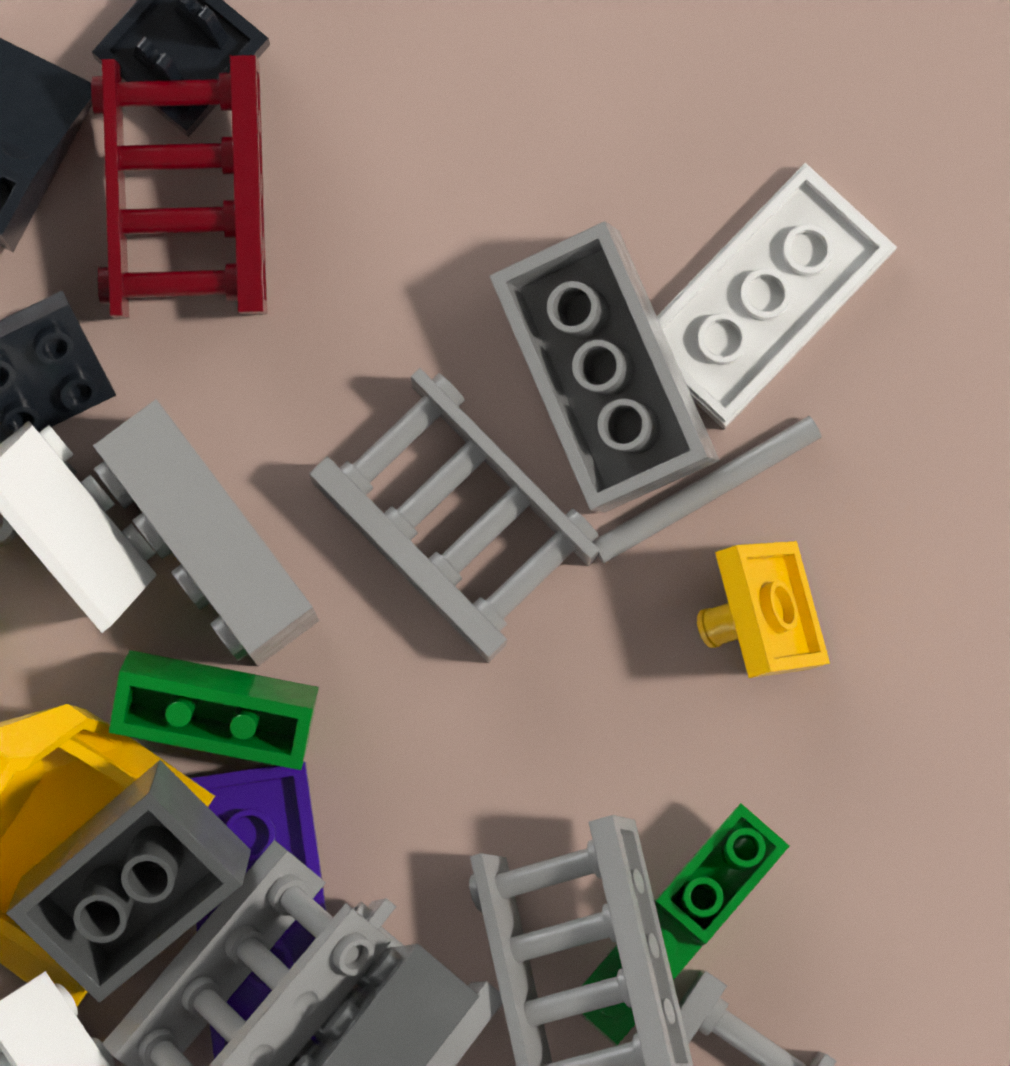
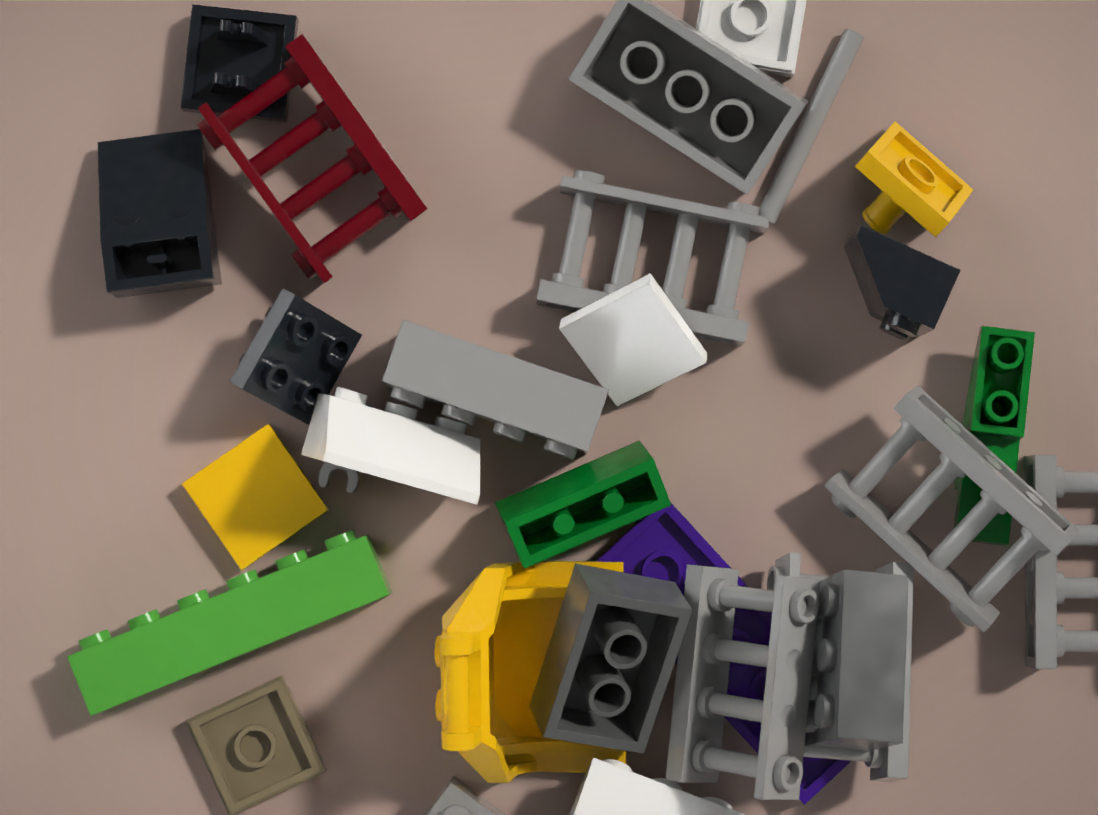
camera: 30 degrees left, 5 degrees up
none -> white tile [559,273,707,406]
none -> black slope [844,225,961,341]

